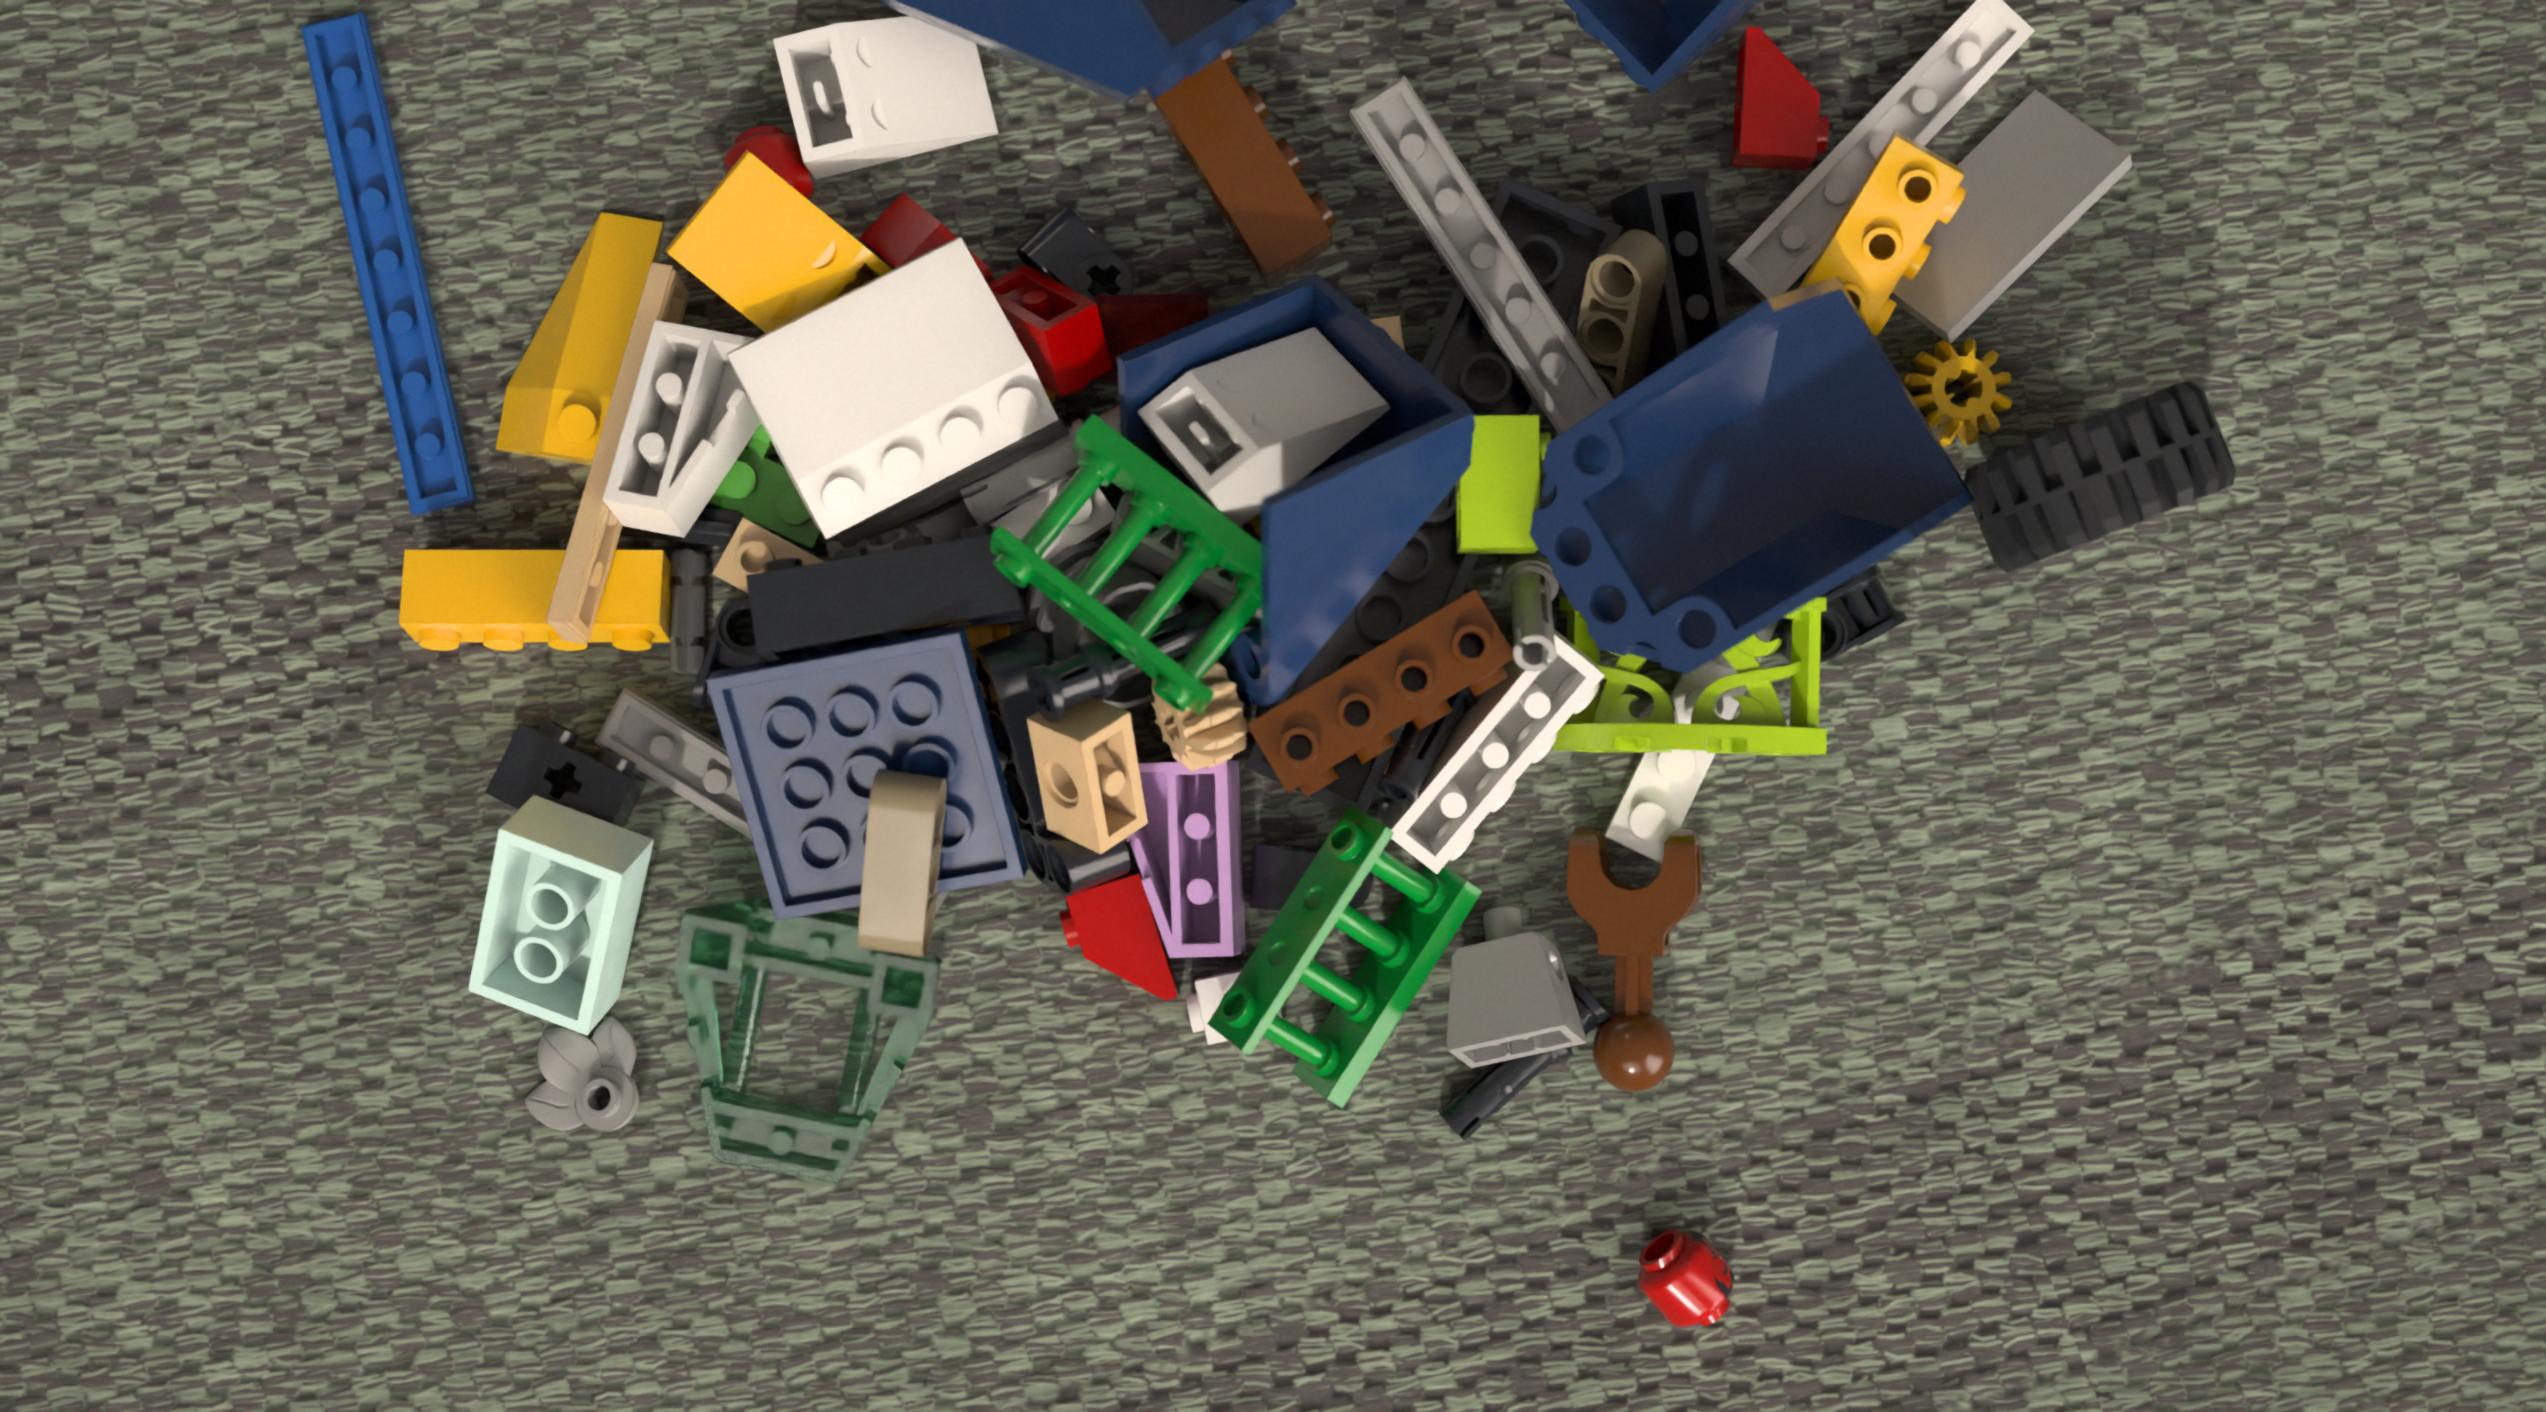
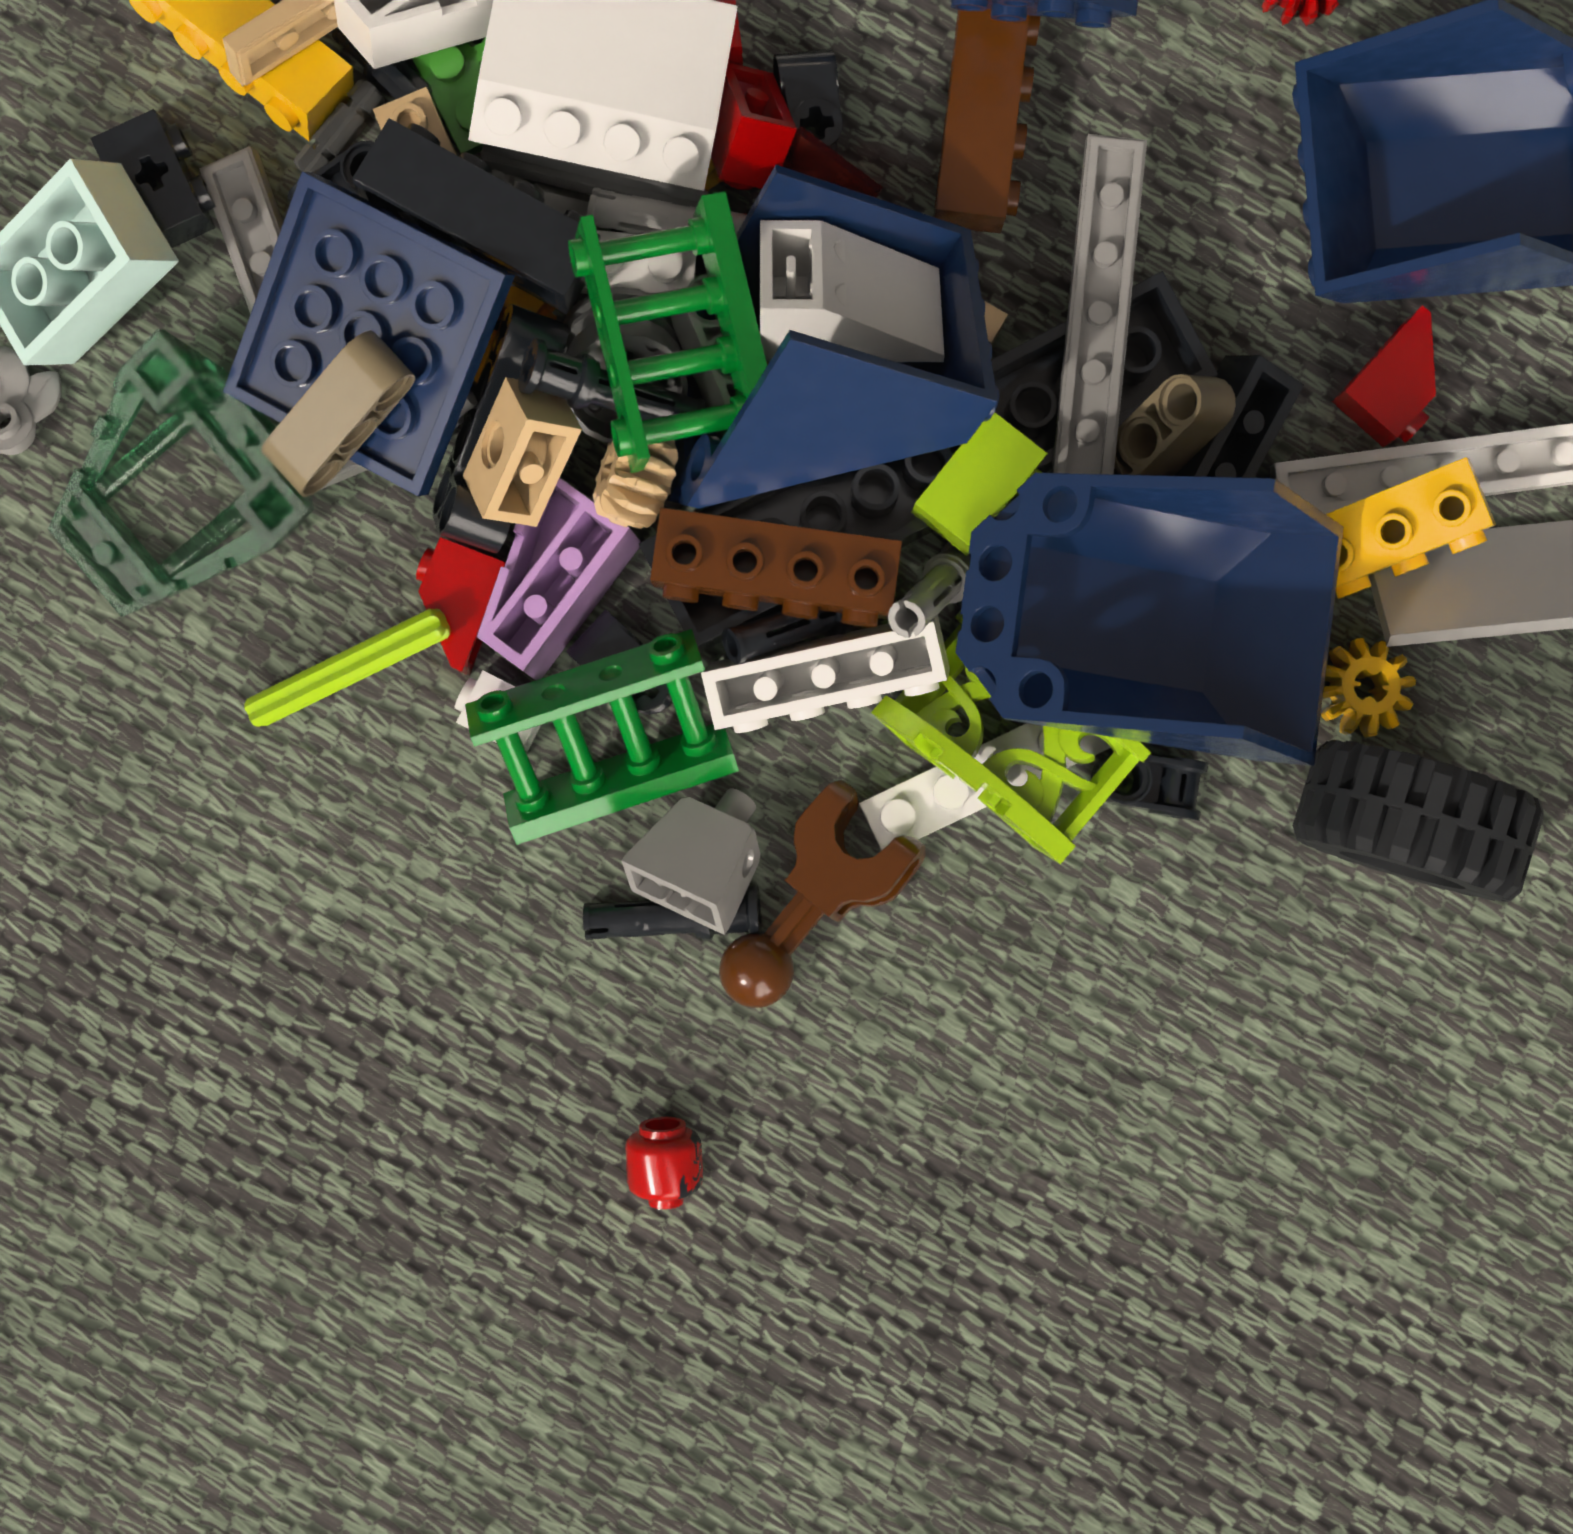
camera: 35 degrees right, 0 degrees up
none -> lime axle [244,609,451,727]

